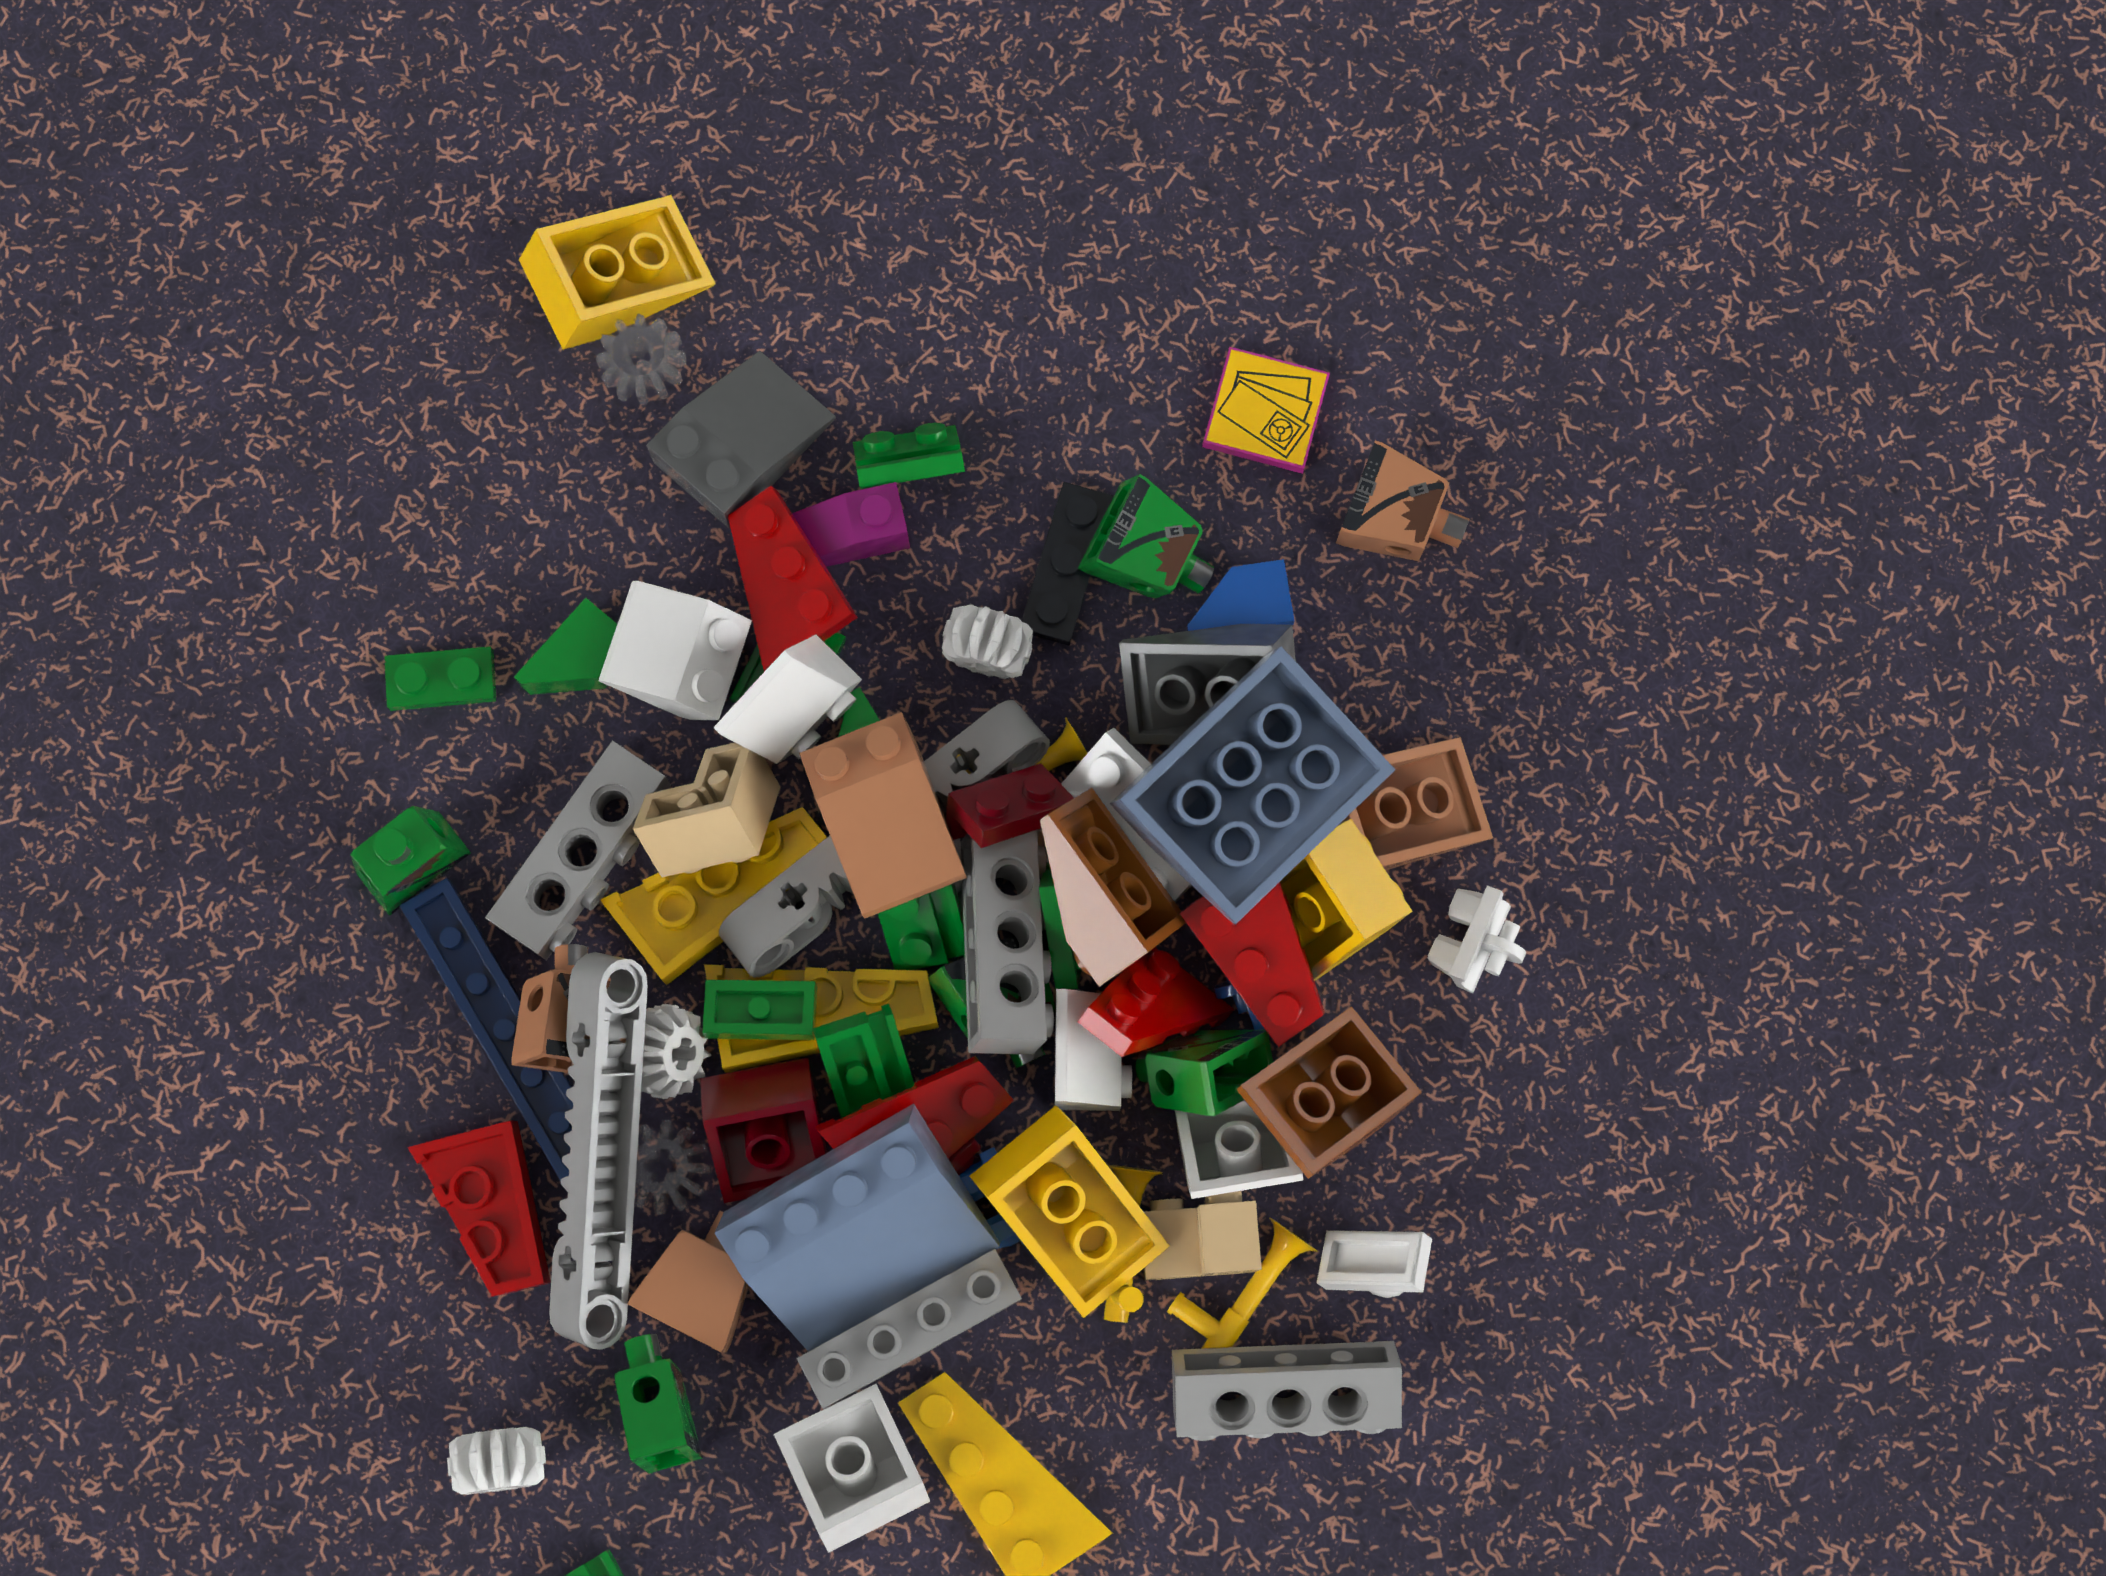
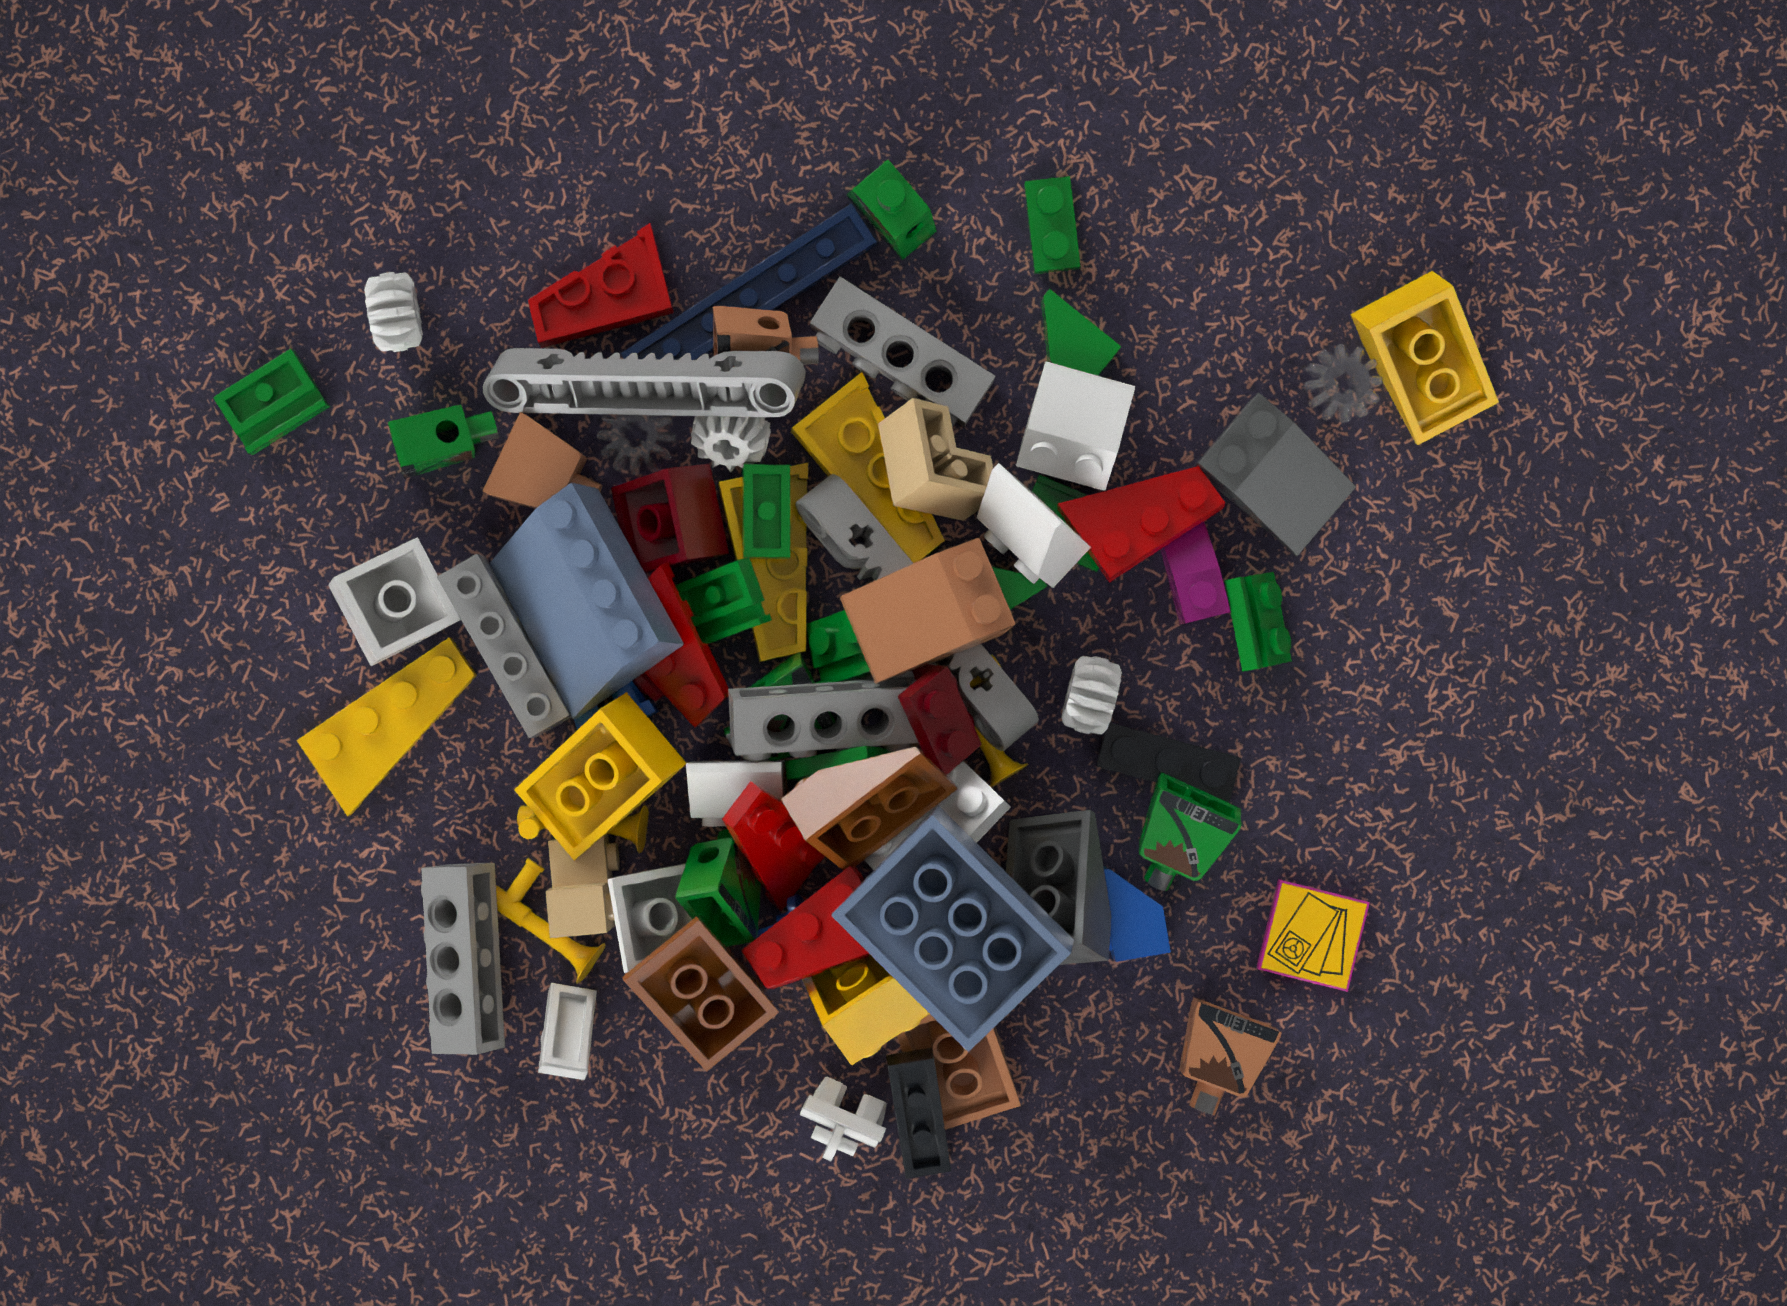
camera: 90 degrees right, 10 degrees up
none -> black plate [886,1048,951,1179]

